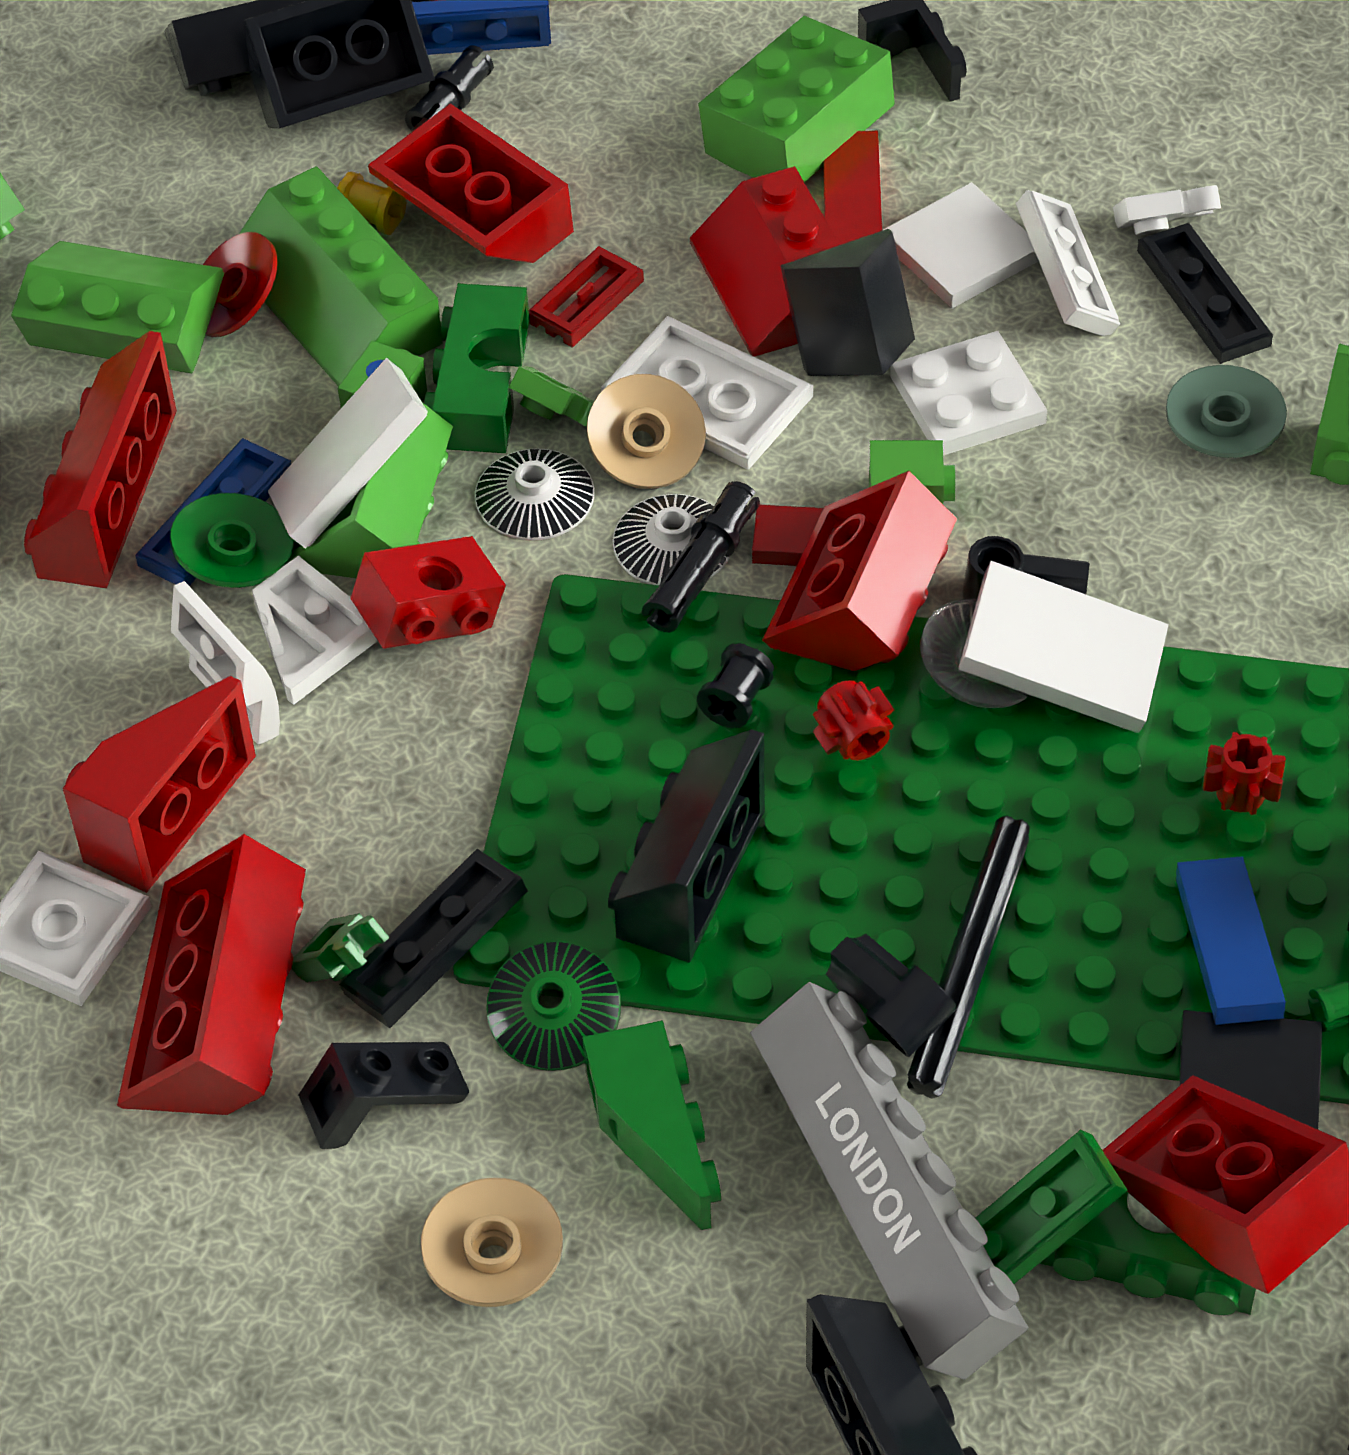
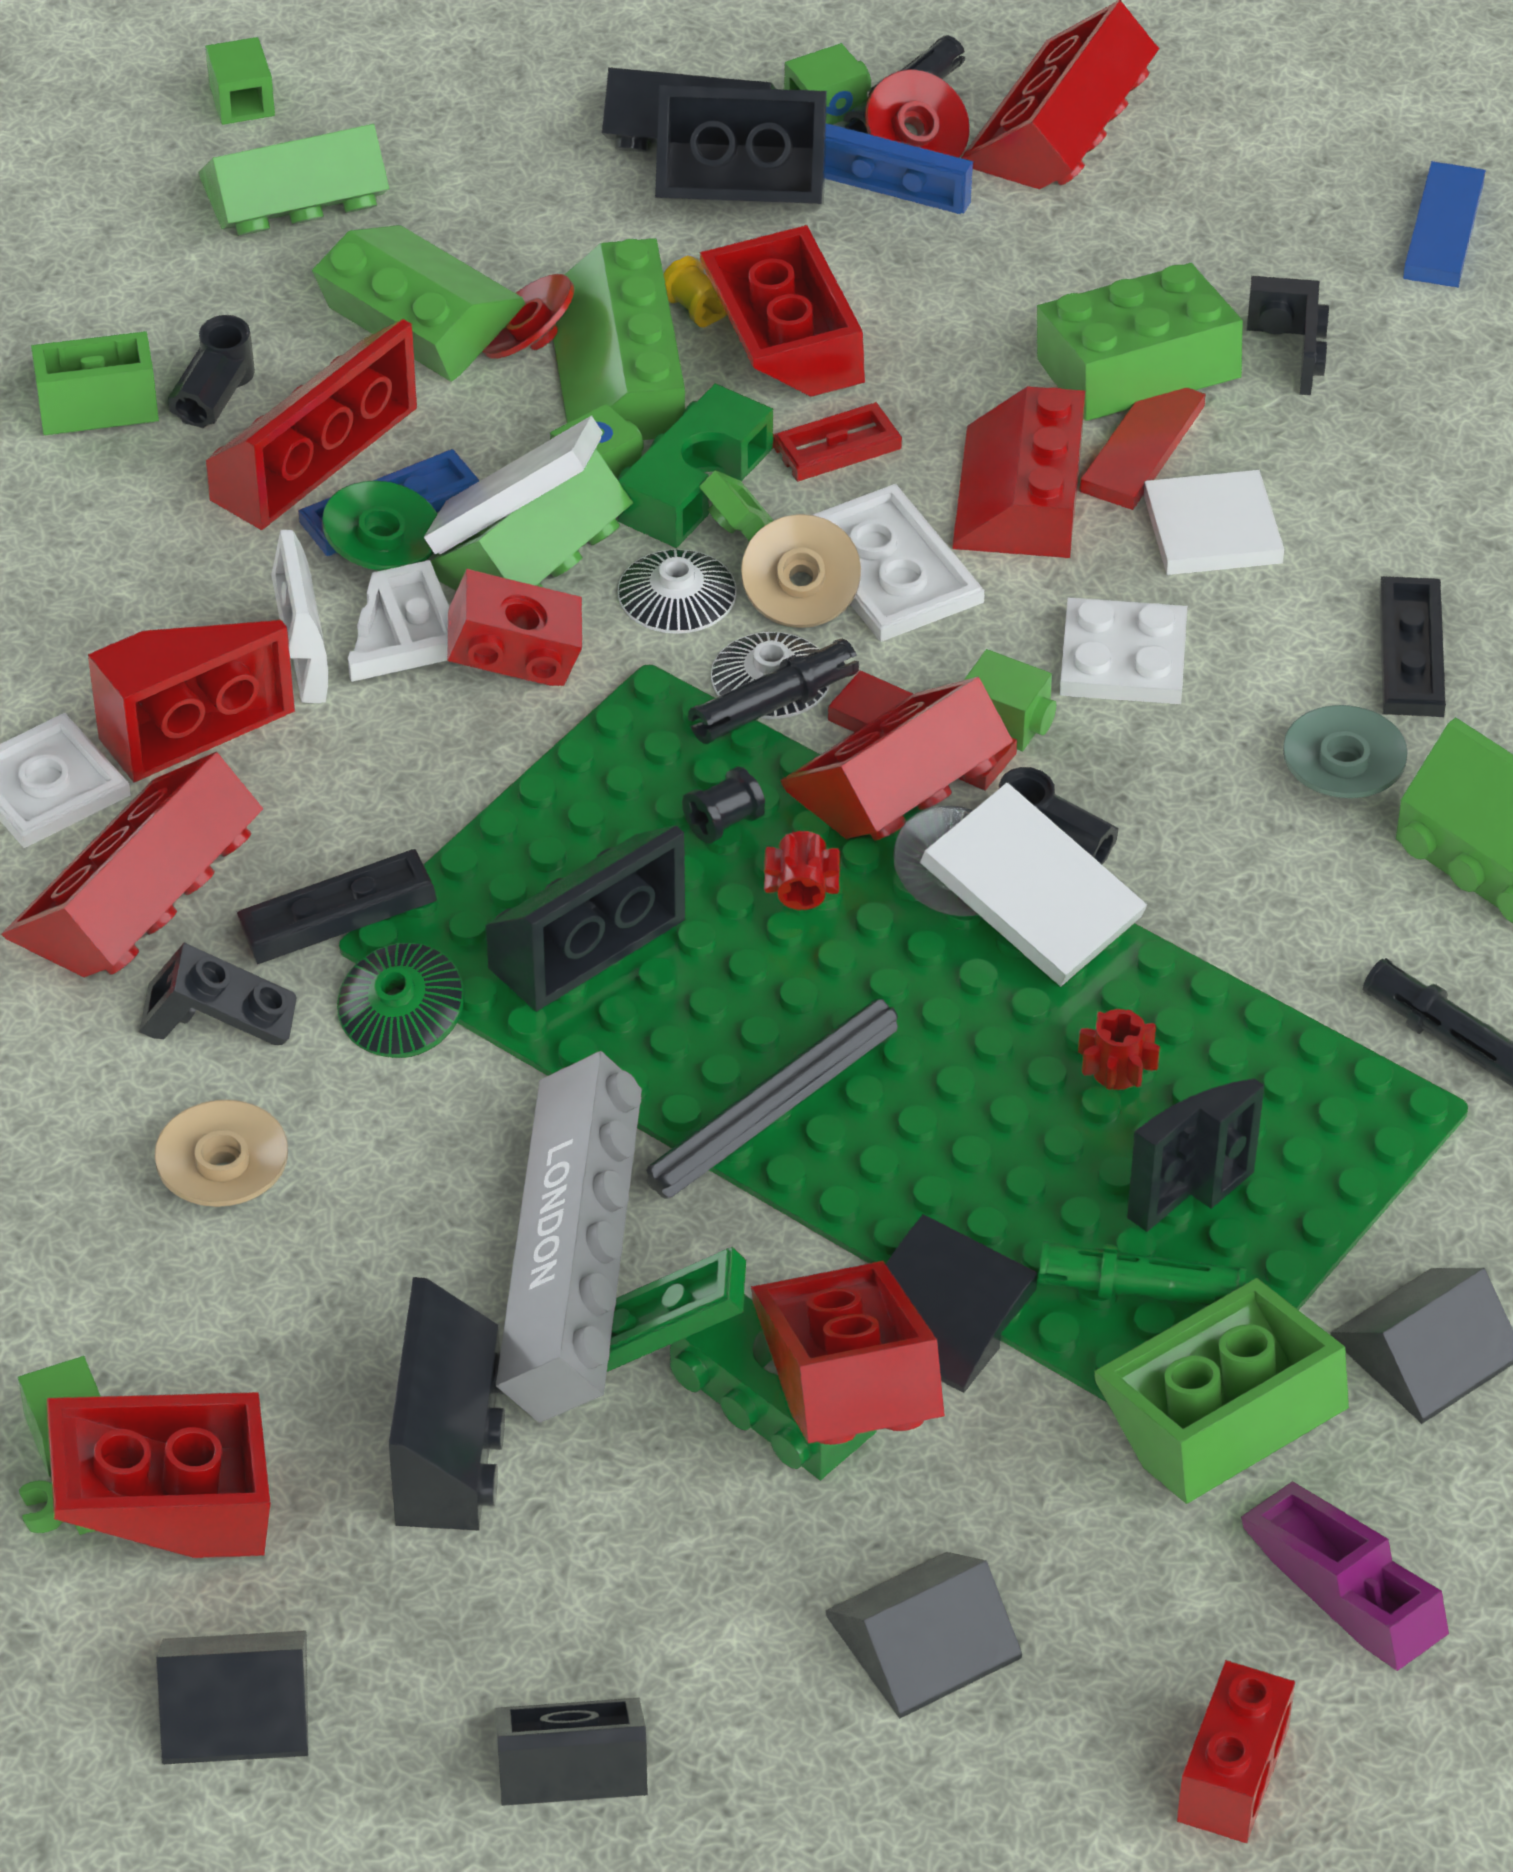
camera: 25 degrees right, 5 degrees down
green plate [291,913,389,983] -> none
black pin [405,45,494,131] -> none
green slope [582,1020,721,1230] -> none
black slope [780,229,915,376] -> none
black piece [826,934,957,1057] -> none
white tile [1015,190,1120,336] -> none
white plate [1113,185,1221,236] -> none
blue tile [1176,856,1286,1025] -> none

